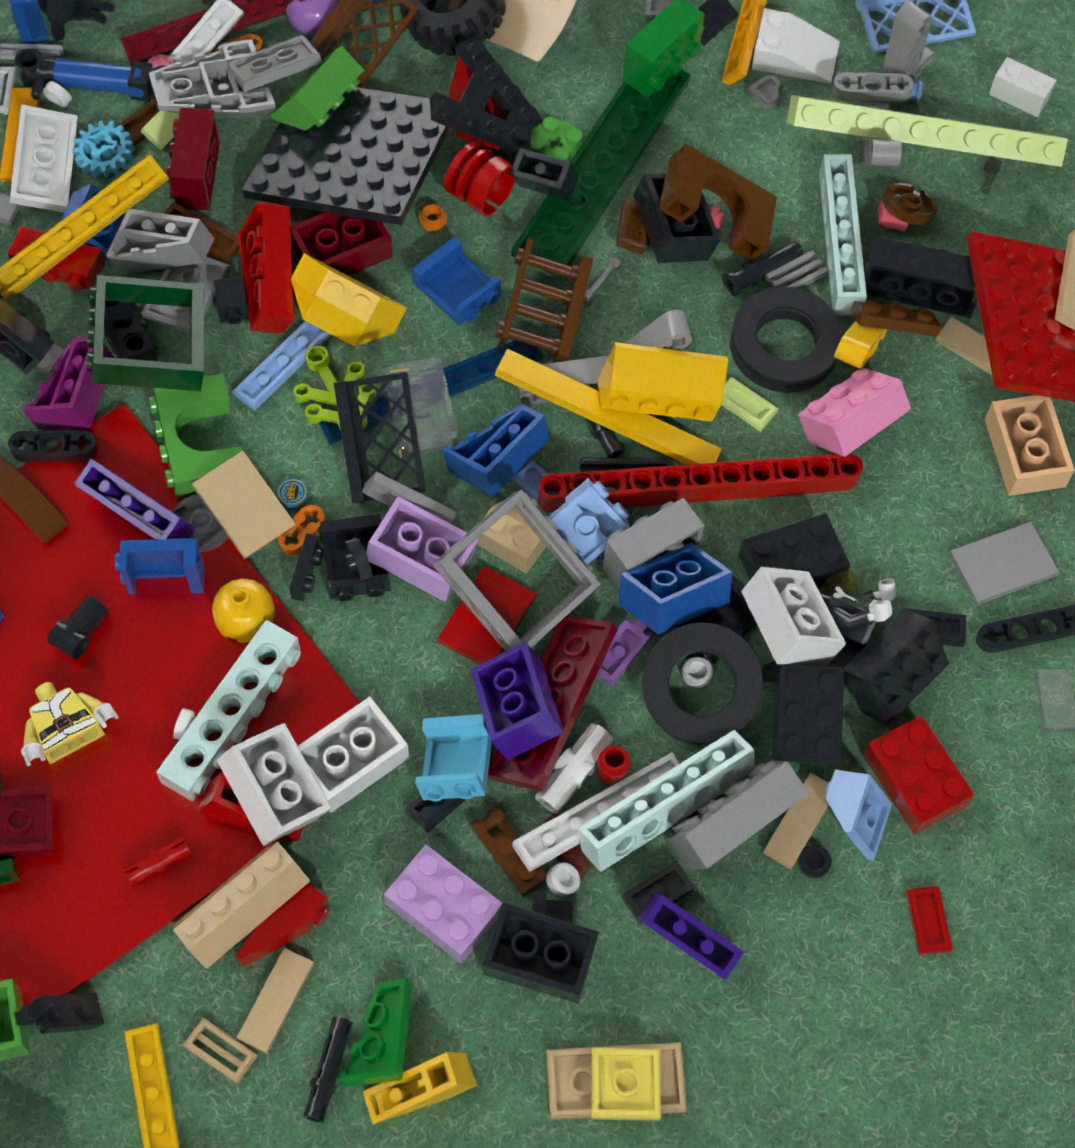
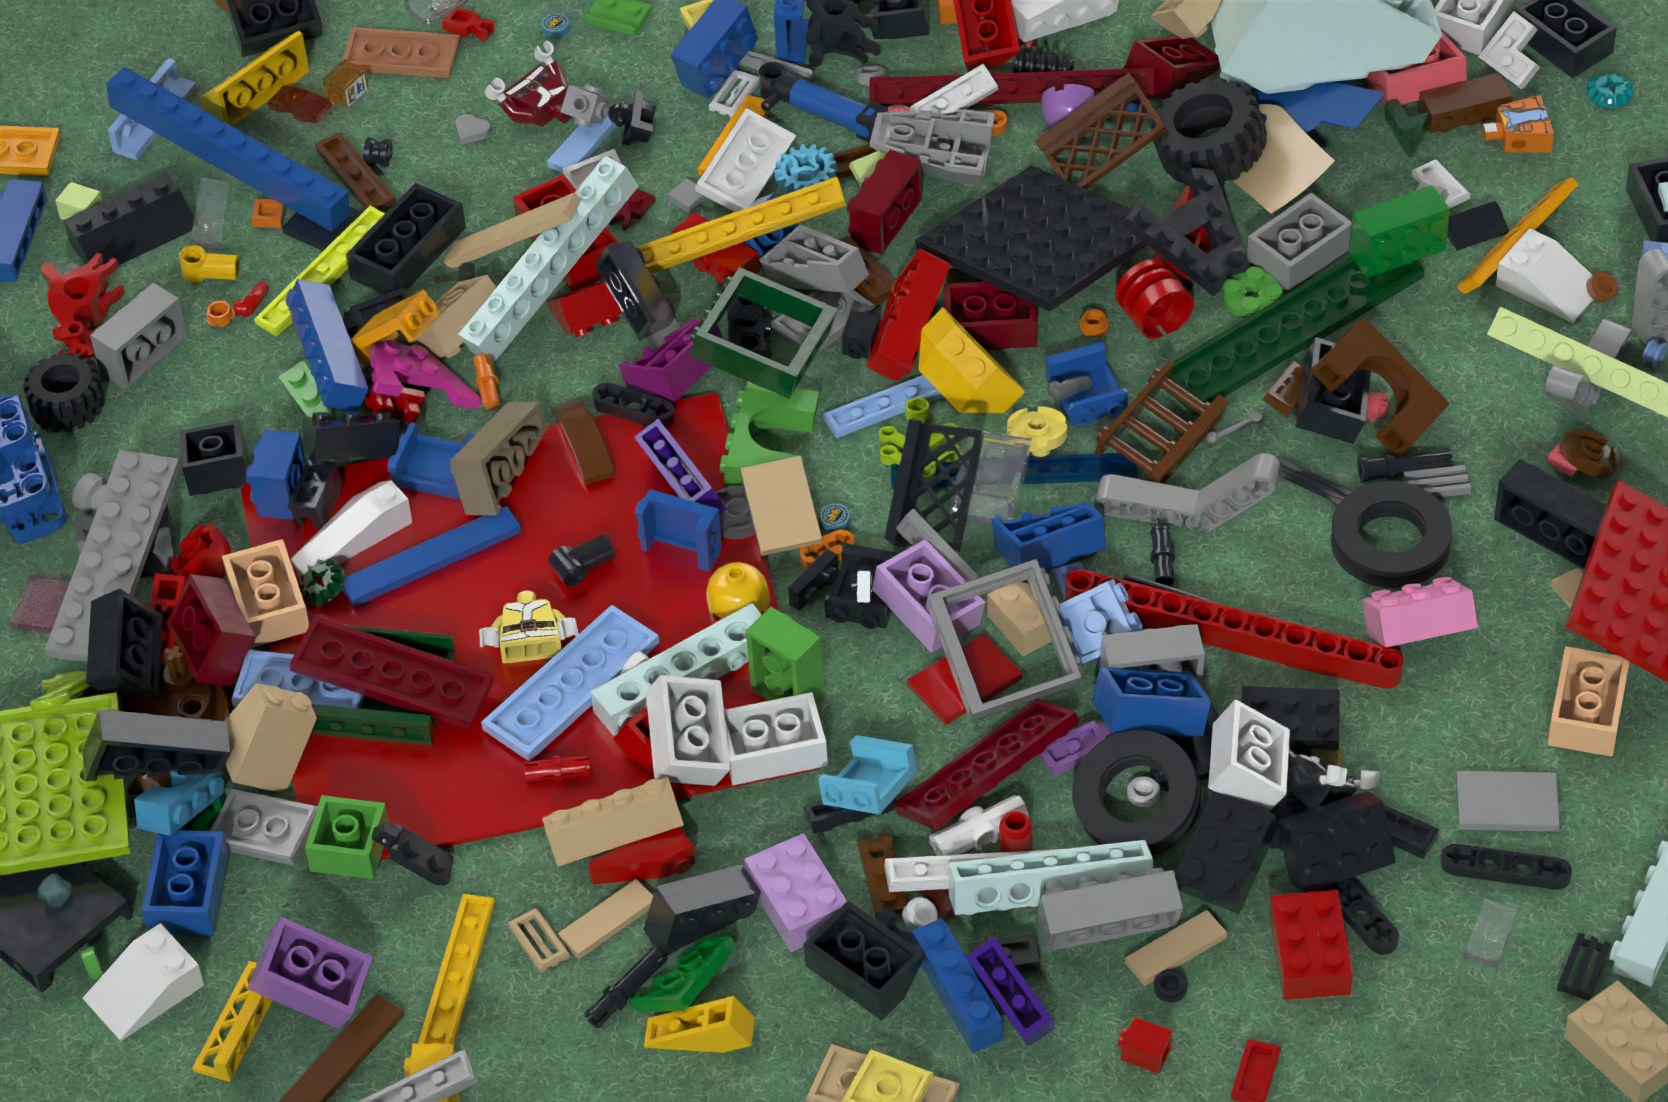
camera: 30 degrees right, 15 degrees down
white tile [43,81,72,108] -> none
light grey tile [227,35,322,92] -> none
bright green slope [270,45,364,131] -> none
dark purple brick [471,642,564,760] -> none
yellow tile [495,349,722,465] -> none
black brick [510,148,580,201] -> none
yellow slope [597,342,728,421] -> none
yellowish green tile [721,377,778,432] -> none
light grey tile [747,75,781,108] -> none
light aqua brick [819,154,867,316] -> none
light blue slope [826,770,892,861] -> none
light grey beam [832,72,913,102] -> none
yellow beam [834,321,887,370] -> none
reddish brown plate [851,300,942,337] -> none
none -> light blue plate [481,605,660,761]
none -> black wedge [643,864,761,958]
none -> bright green brick [746,607,825,706]
none -> light grey tile [857,66,885,86]
none -> blue brick [912,918,1003,1053]
none -> light yellow plate [1007,407,1068,457]
none -> dark grey arm [1047,375,1092,401]
none -> red brick [1117,1017,1173,1074]
none -> light grey brick [1247,193,1352,292]
none -> black axle [1277,457,1352,504]
none -> black beam [1327,879,1399,955]
none -> dark orange tile [1586,271,1618,302]

